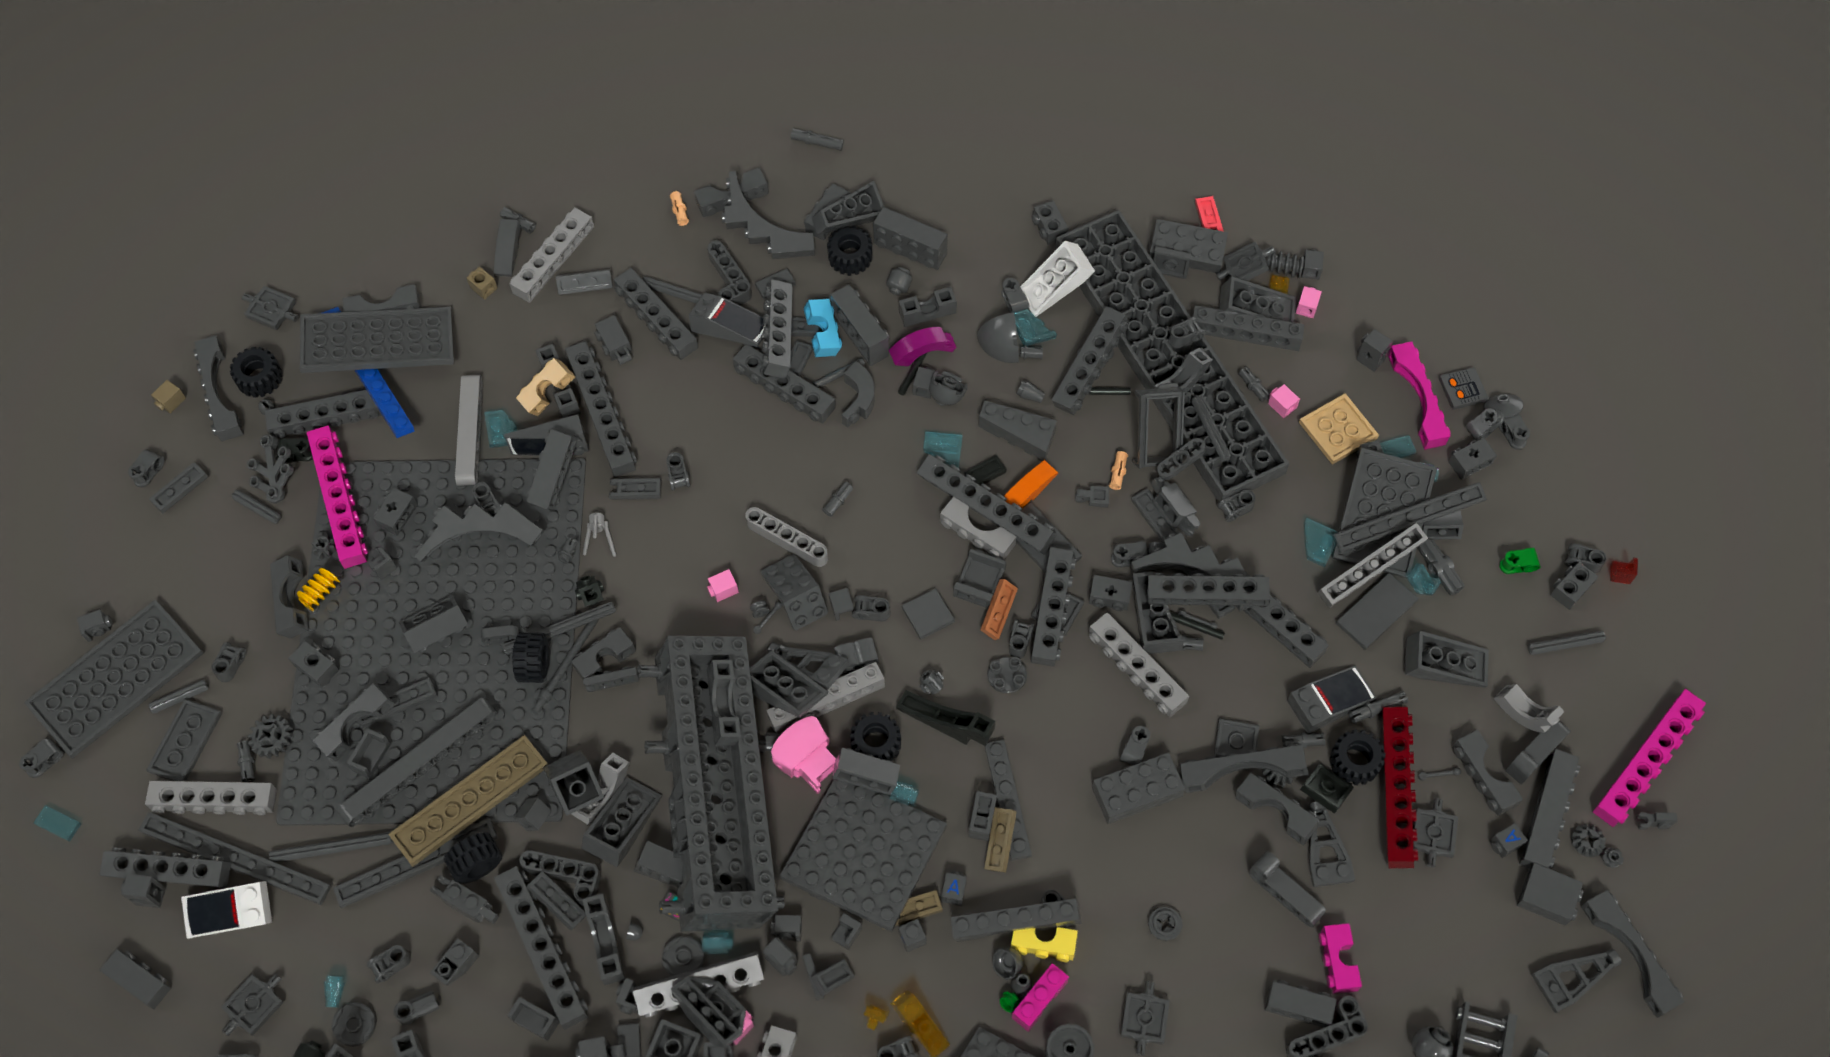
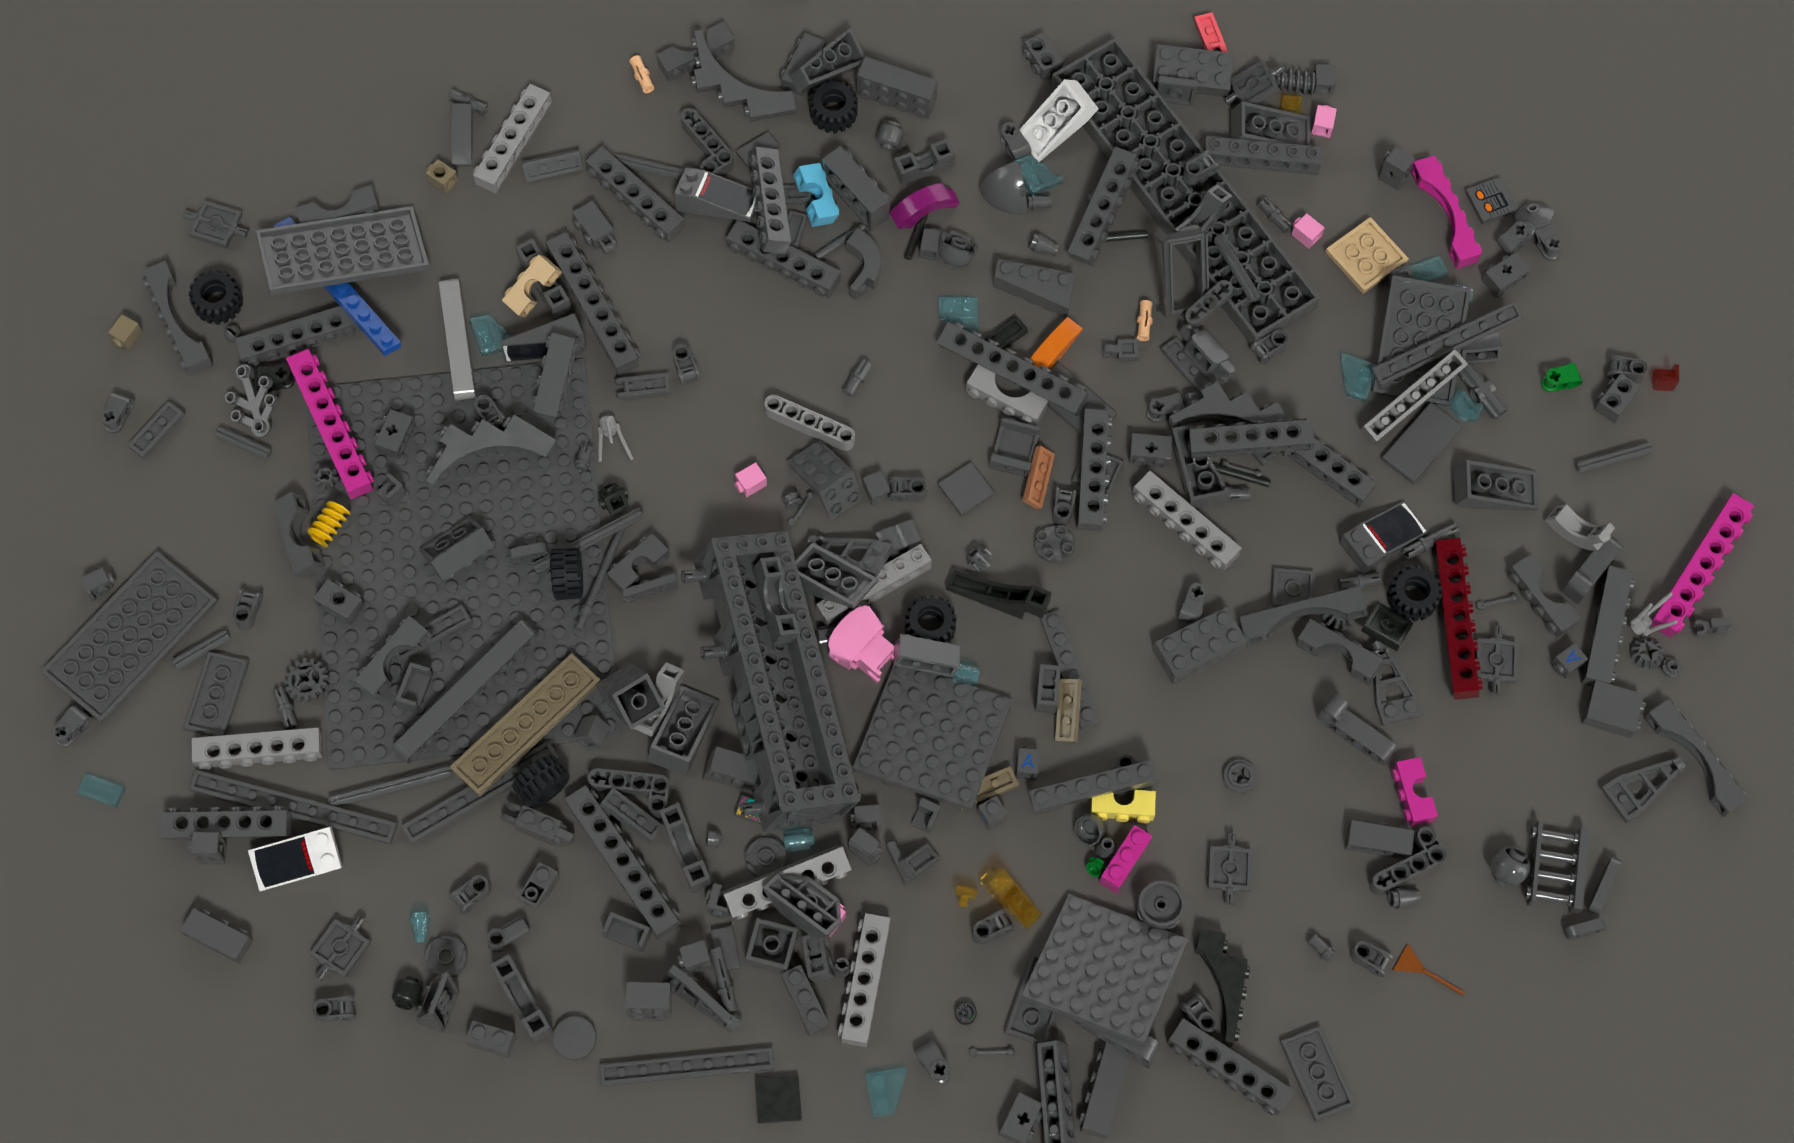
camera: 10 degrees left, 5 degrees up
none -> light grey plant [1630,592,1677,636]

